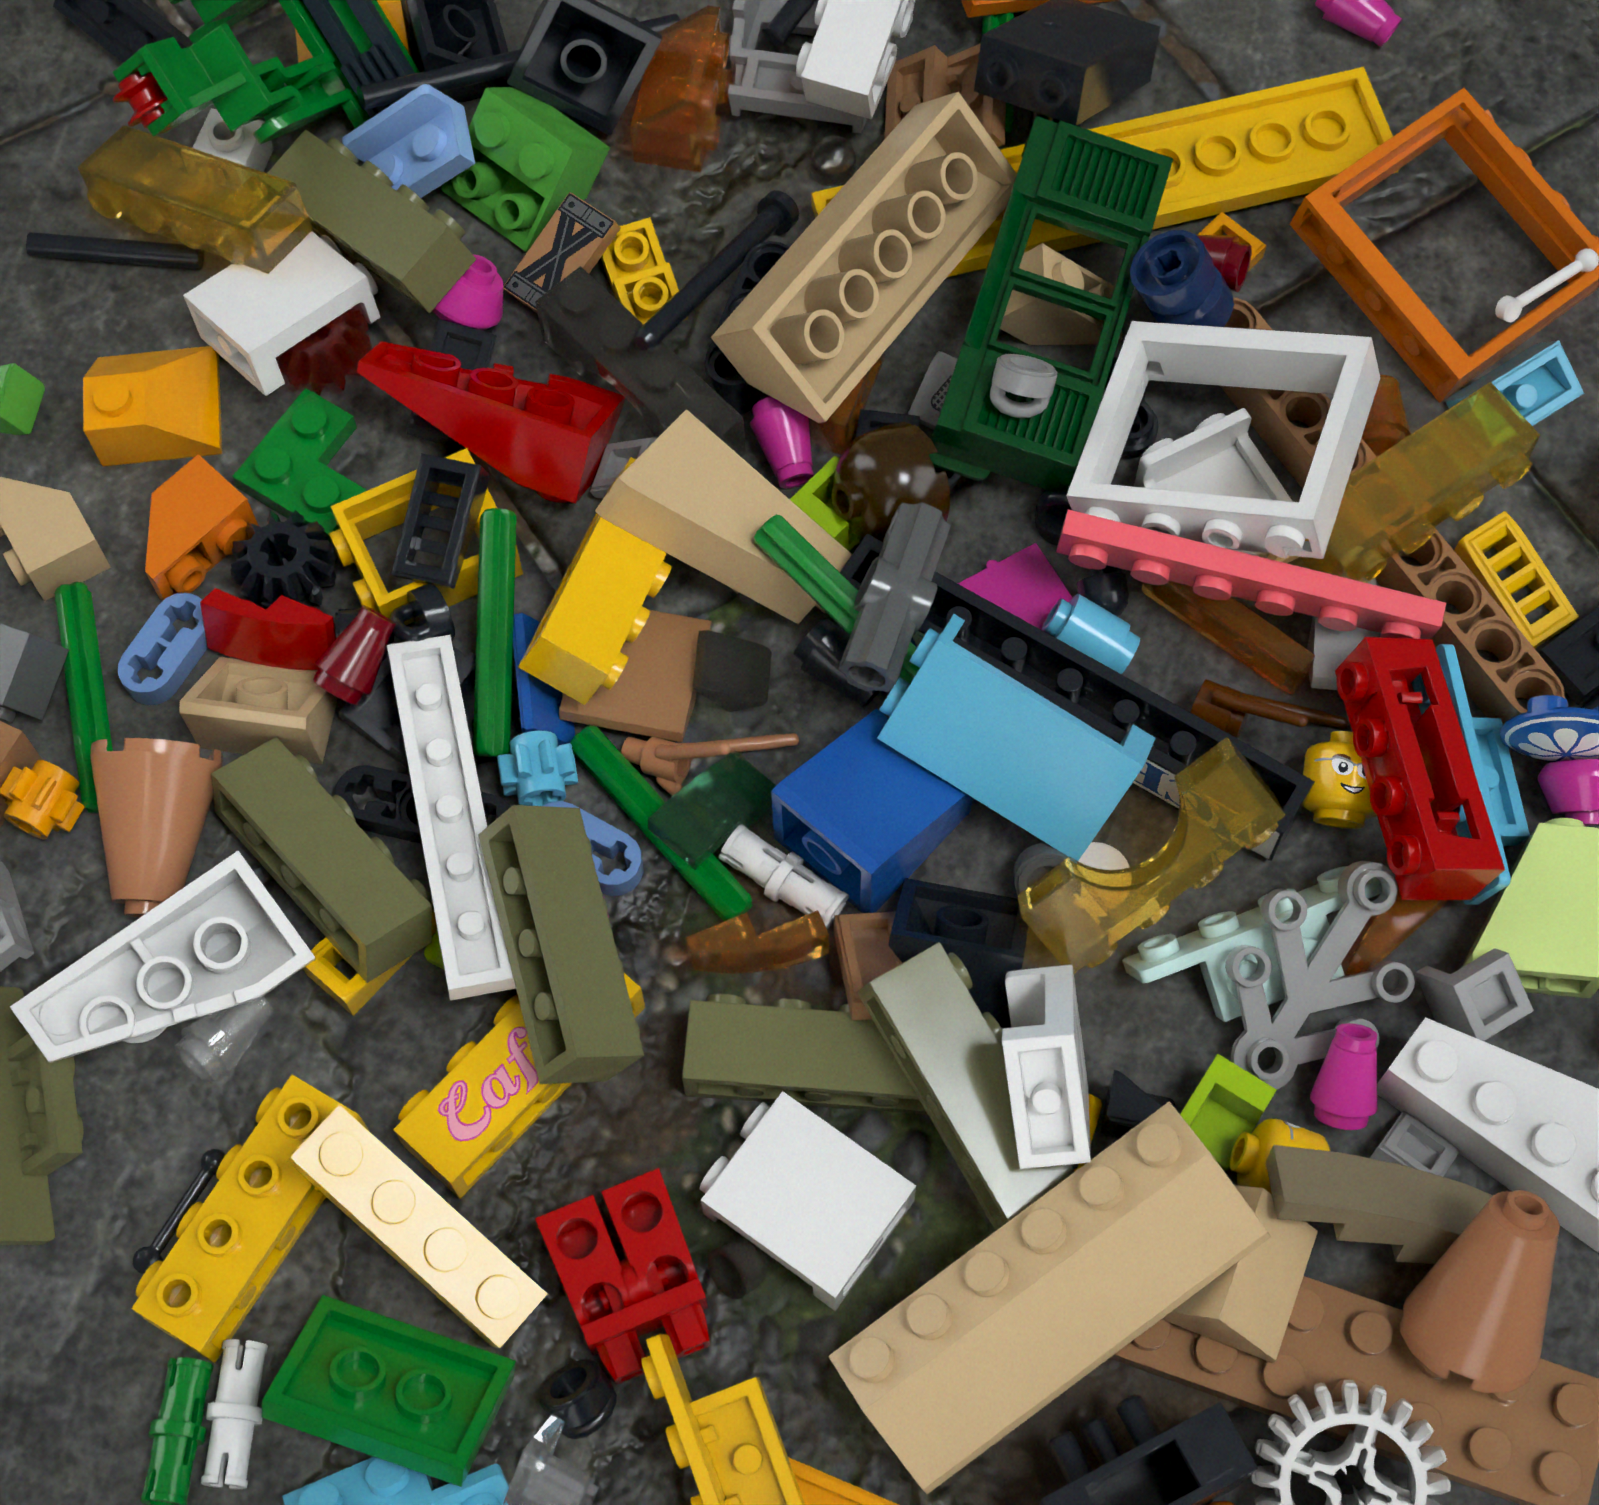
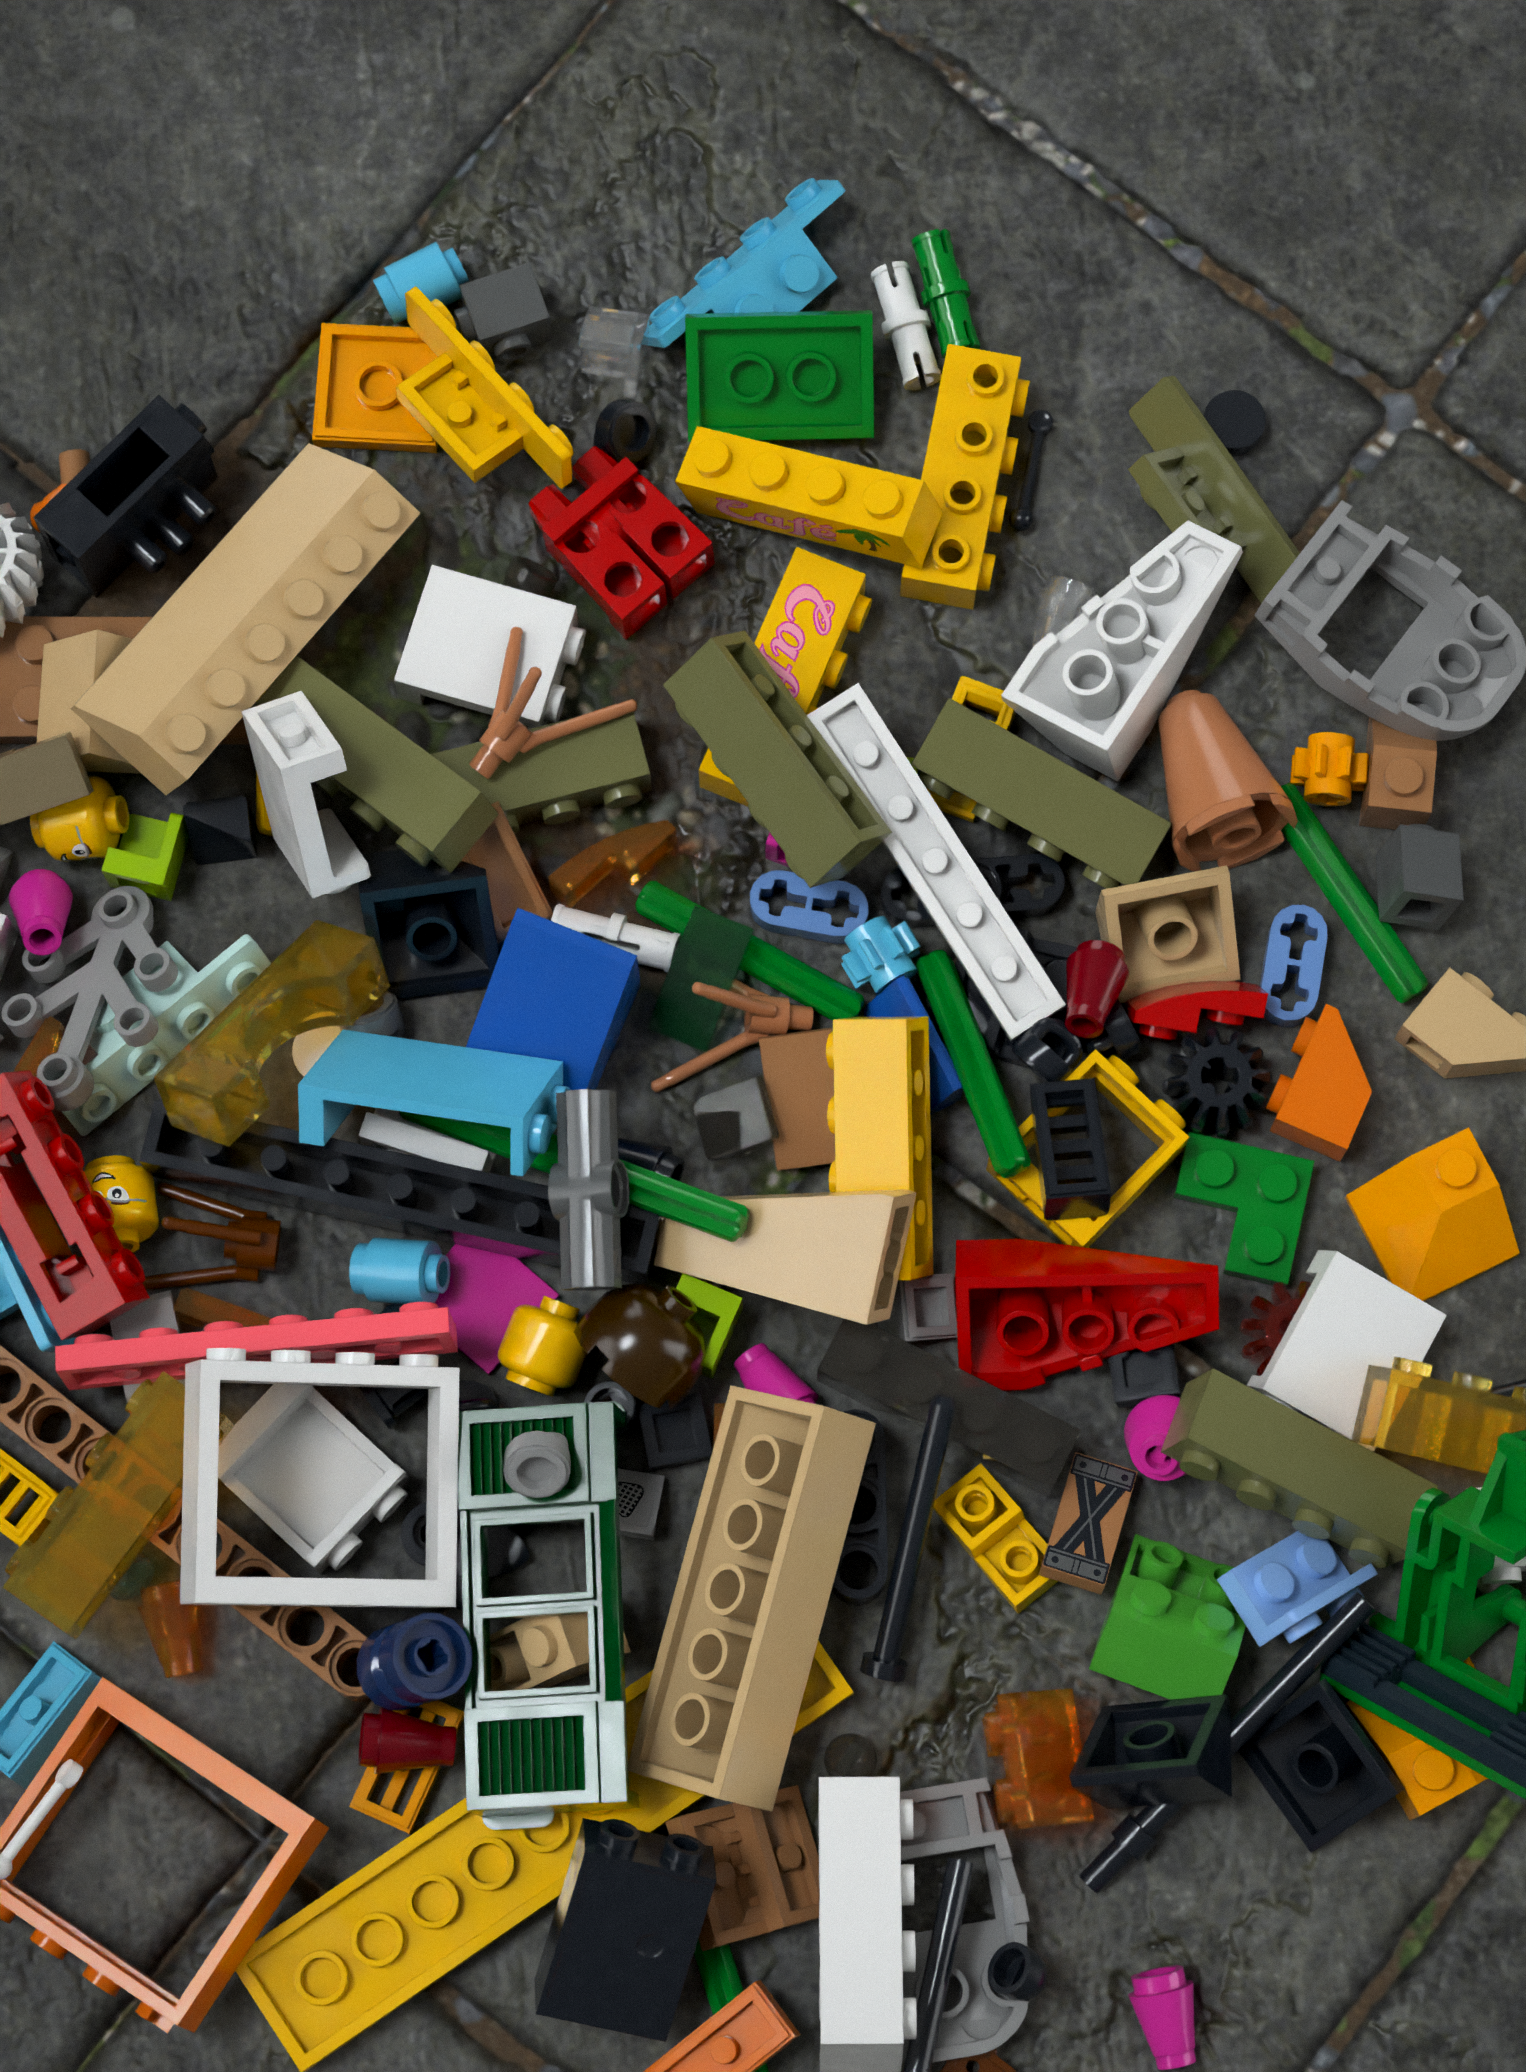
camera: 160 degrees right, 10 degrees up
none -> nougat plant [469,627,637,779]
none -> yellow head [497,1296,587,1397]

